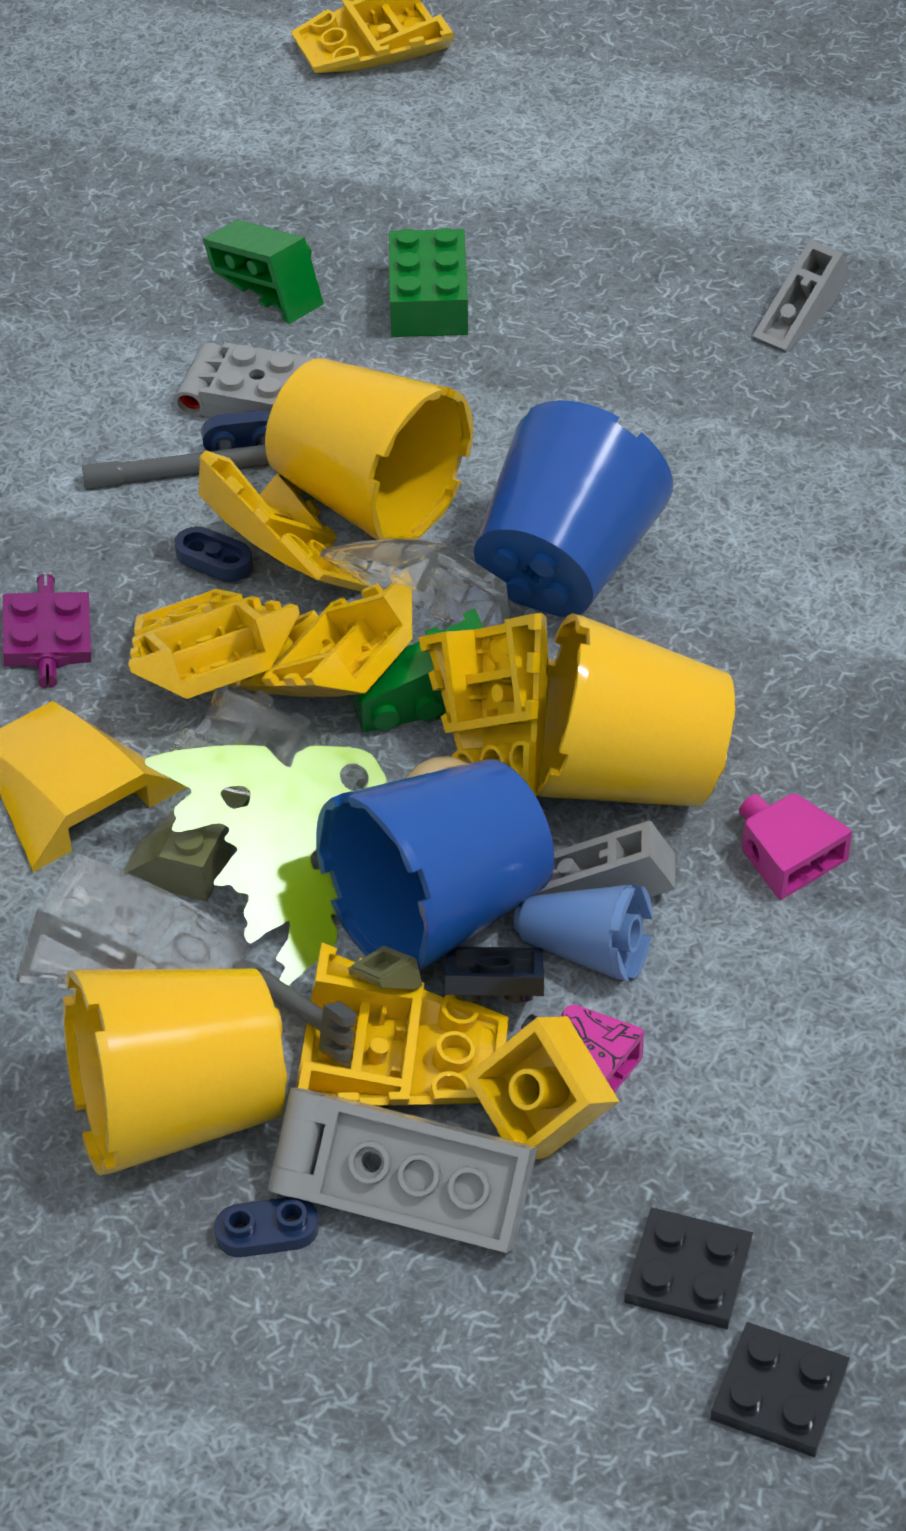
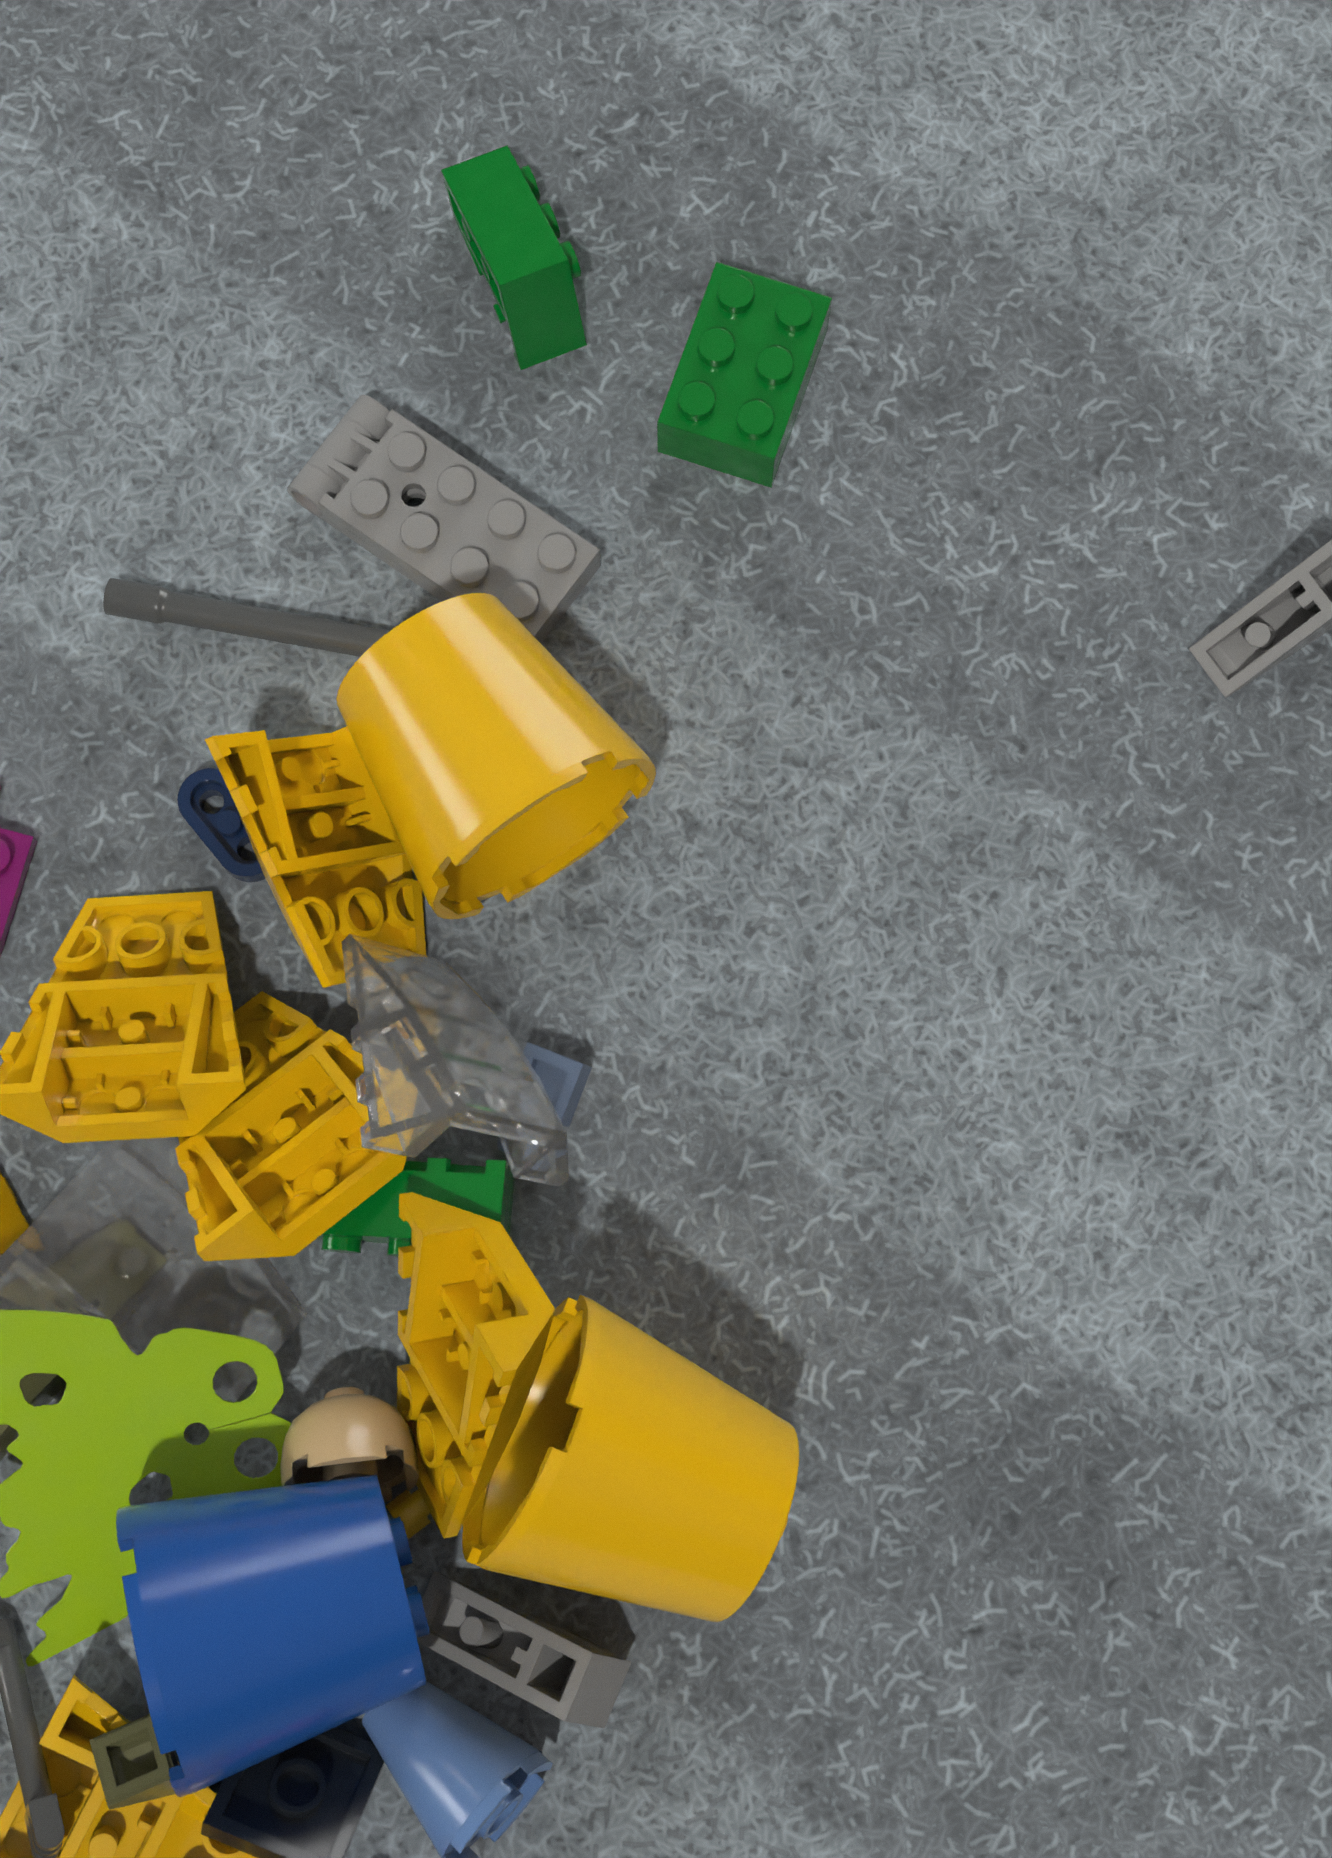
camera: 20 degrees right, 30 degrees up
dark blue plate [201,410,271,451] -> none
blue cone [474,400,673,617] -> none
dark pink torso [739,794,852,900] -> none

